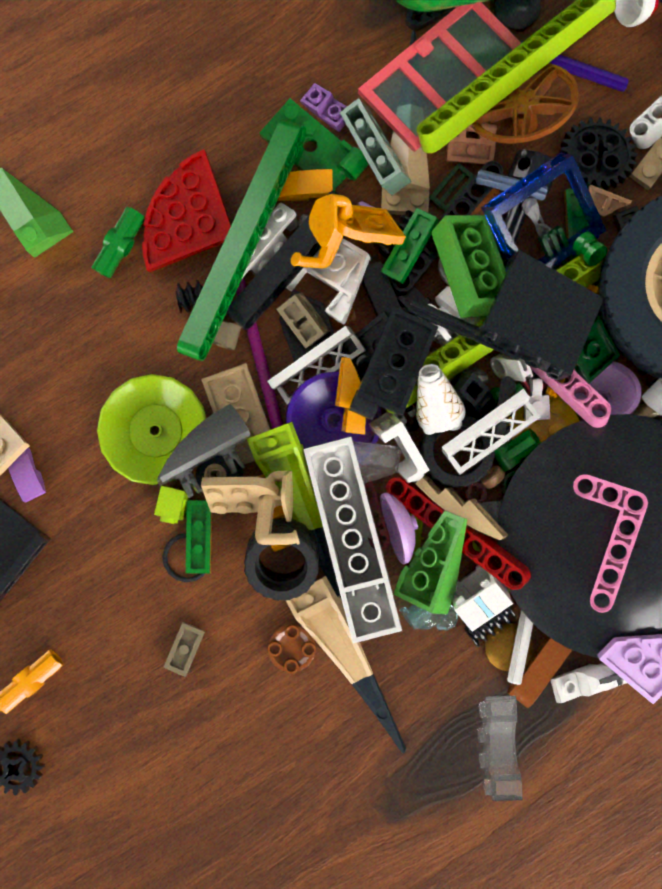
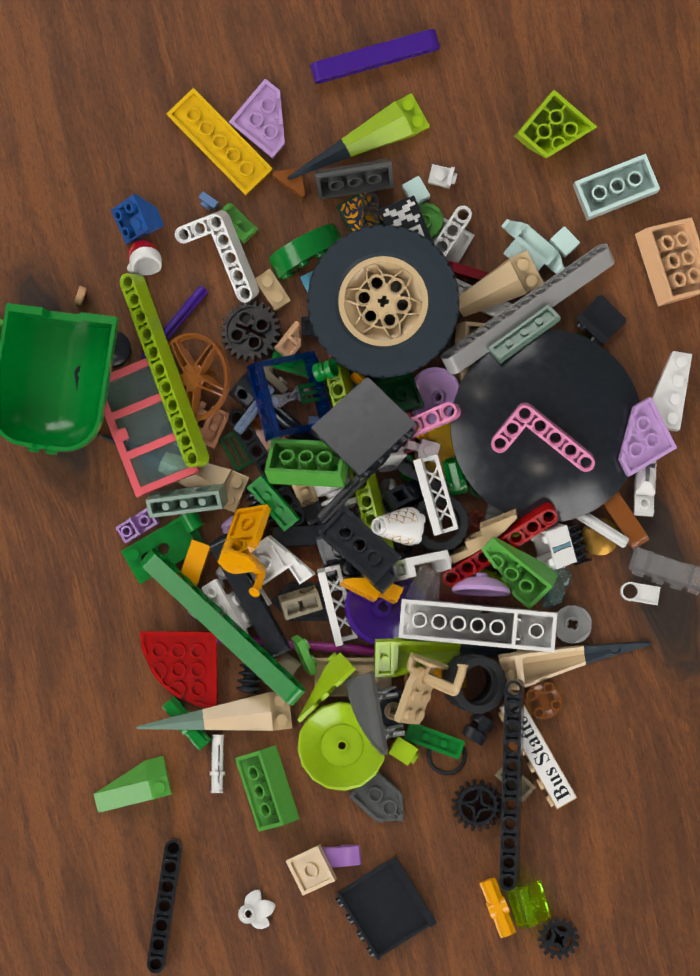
camera: 65 degrees left, 0 degrees up
light nougat tile [481,466,505,489] -> none
none -> tan plate [136,691,292,731]
none -> white pin [210,734,225,793]
none -> bright green slope [235,745,300,832]
none -> dark tan plate [255,363,288,394]
none -> bright green plate [291,635,318,676]
none -> tan plate [292,485,319,508]
none -> lime wedge [298,652,356,722]
none -> dark grey tile [348,771,404,822]
none -> black gear [451,779,502,832]
none -> black wheel [461,713,496,746]
none -> white brick [498,703,577,809]
none -> black beam [499,678,525,891]
none -> clear neon green bracket [507,880,551,929]
none -> light grey plate [556,605,592,643]
none -> white piece [620,582,660,605]

